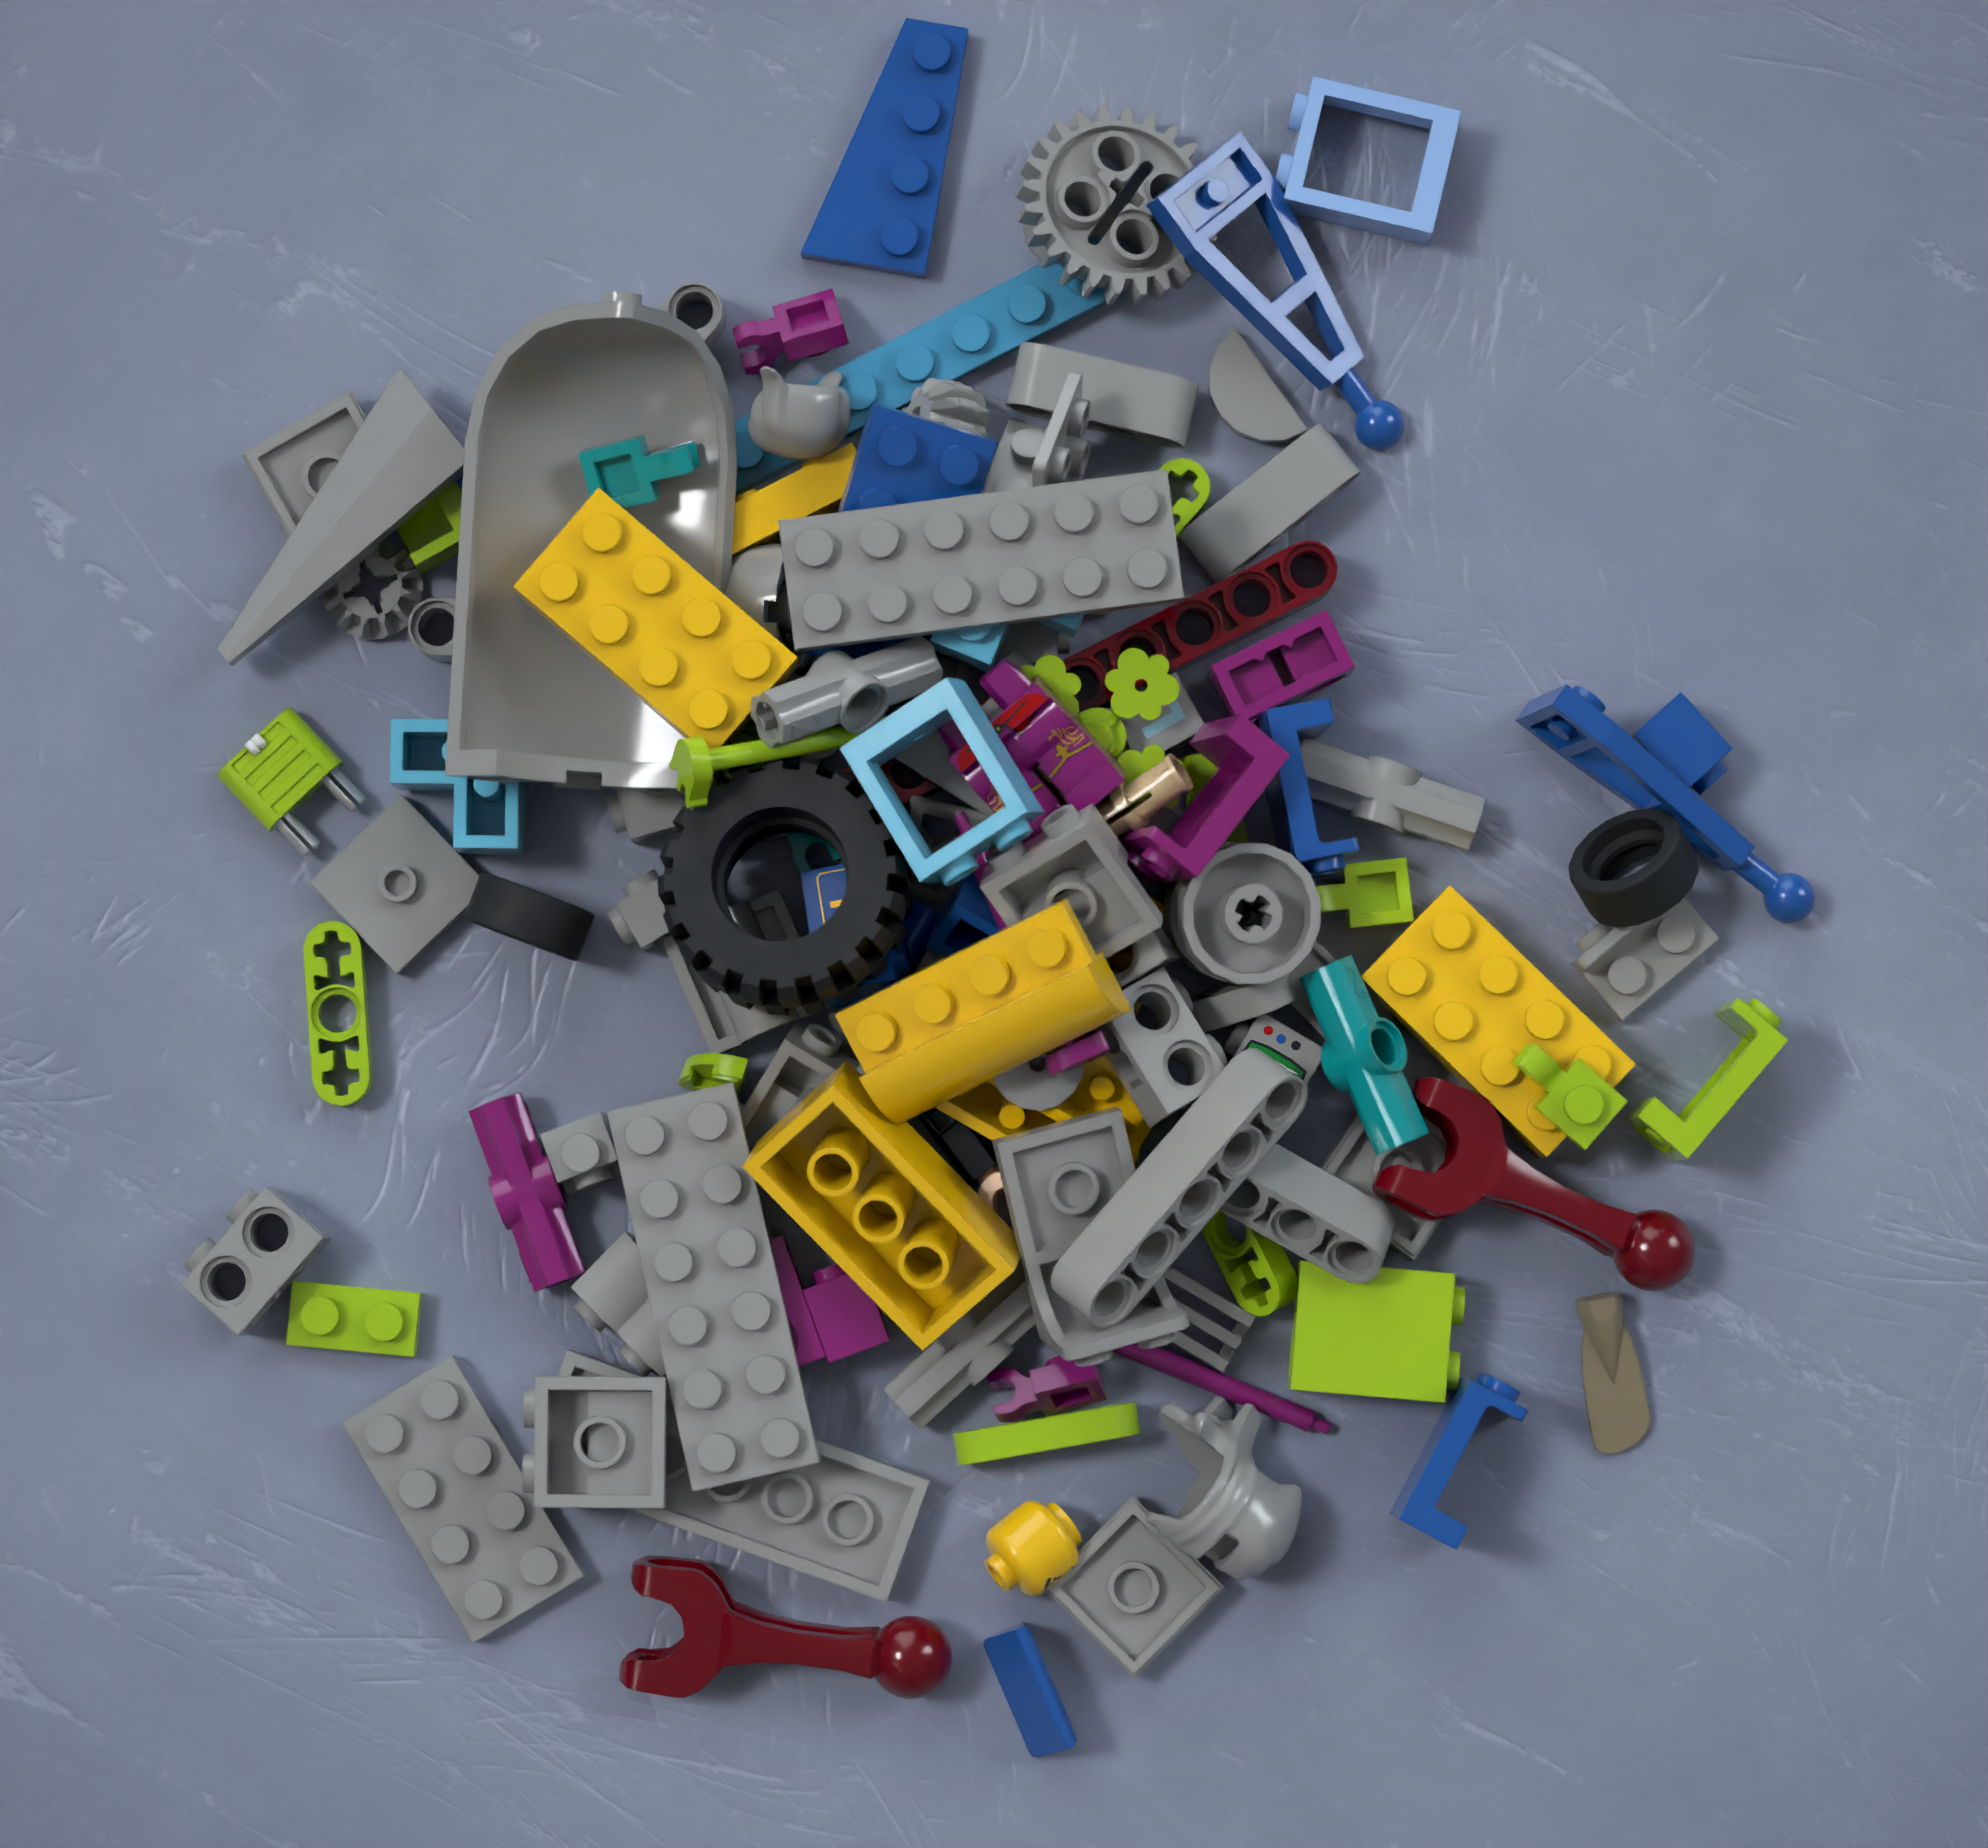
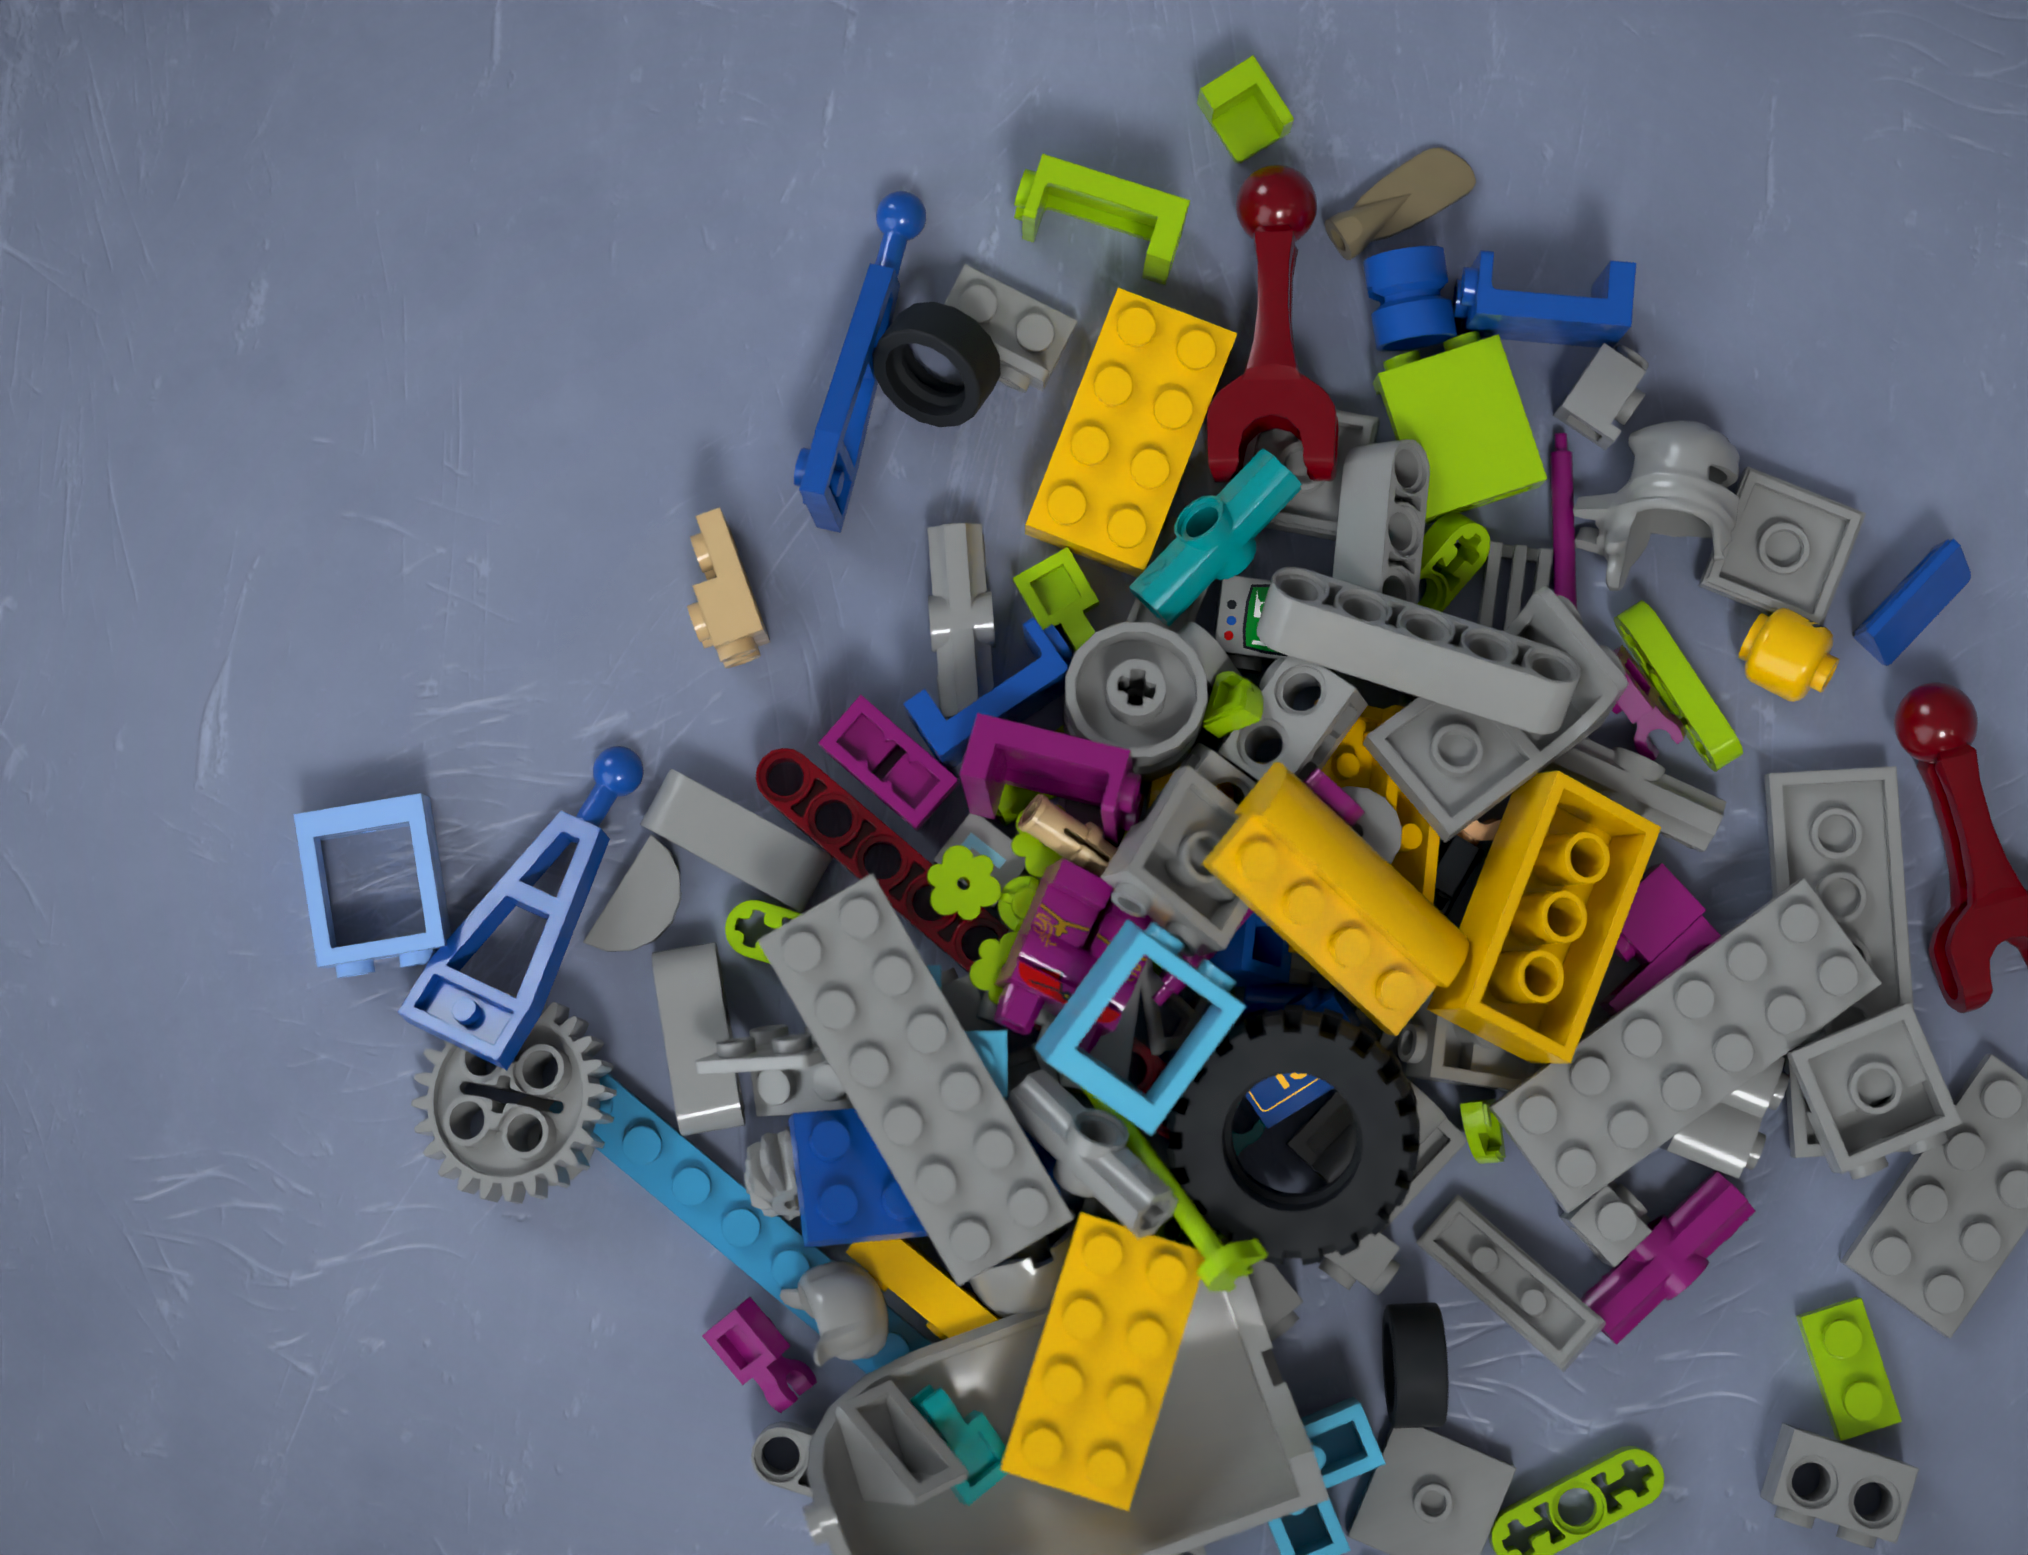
camera: 120 degrees left, 0 degrees up
blue wing [800,18,969,279] -> none
lime plate [1512,1042,1628,1150] -> none
blue brick [1631,692,1733,796] -> none
none -> tan plate [687,507,771,669]
none -> light grey slope [836,1379,969,1506]
none -> lime panel [1197,55,1294,164]
none -> lime tile [1202,671,1264,738]
none -> blue wheel [1363,246,1457,352]
none -> light grey tile [1416,1195,1606,1372]
none -> light grey brick [1553,343,1649,451]

